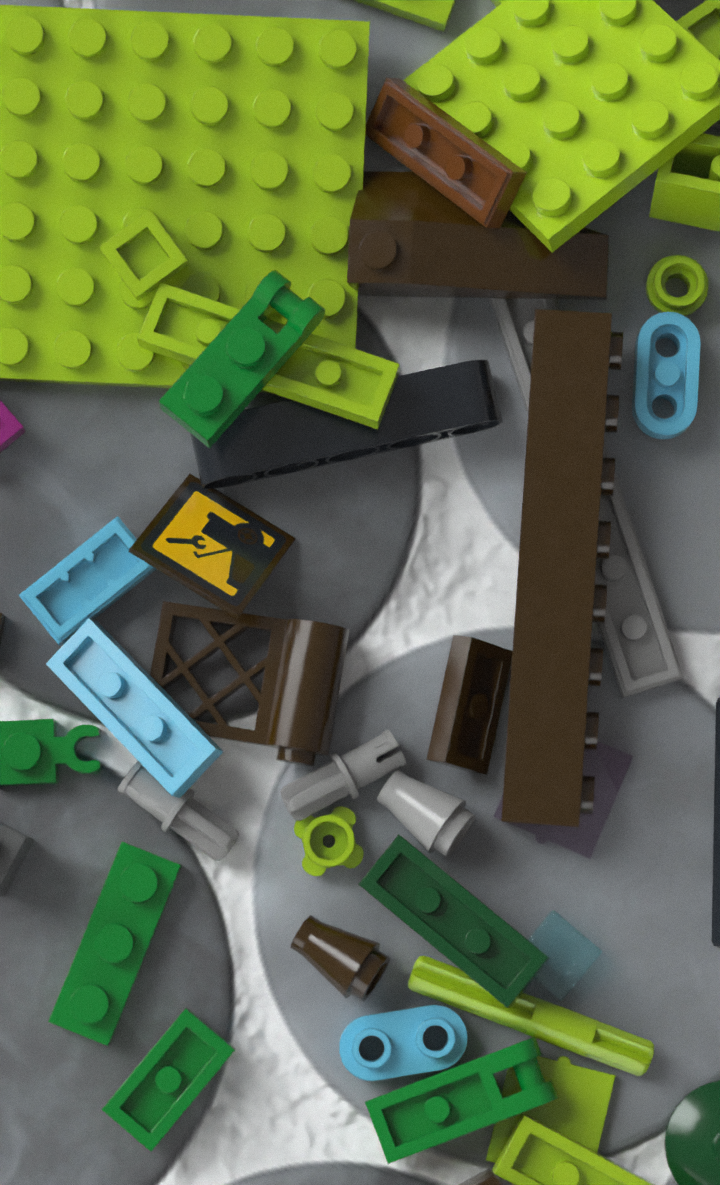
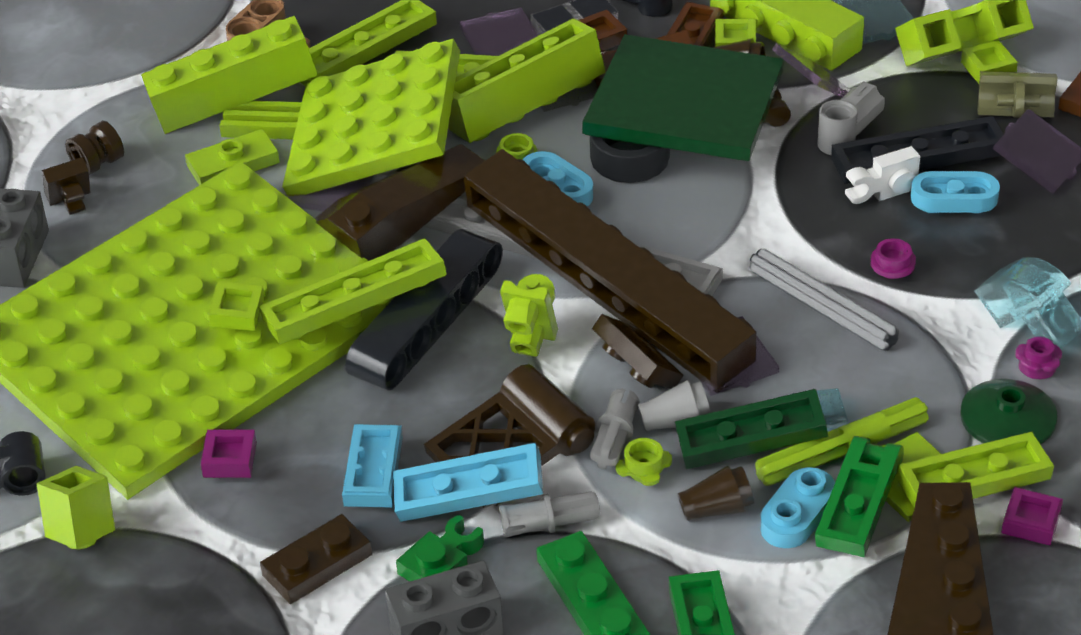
camera: 40 degrees left, 40 degrees down
piece [129,473,296,619] -> none
green plate [159,270,326,449] -> none
reddish brown tile [365,78,527,228] -> none
none -> lime hips [500,274,558,357]

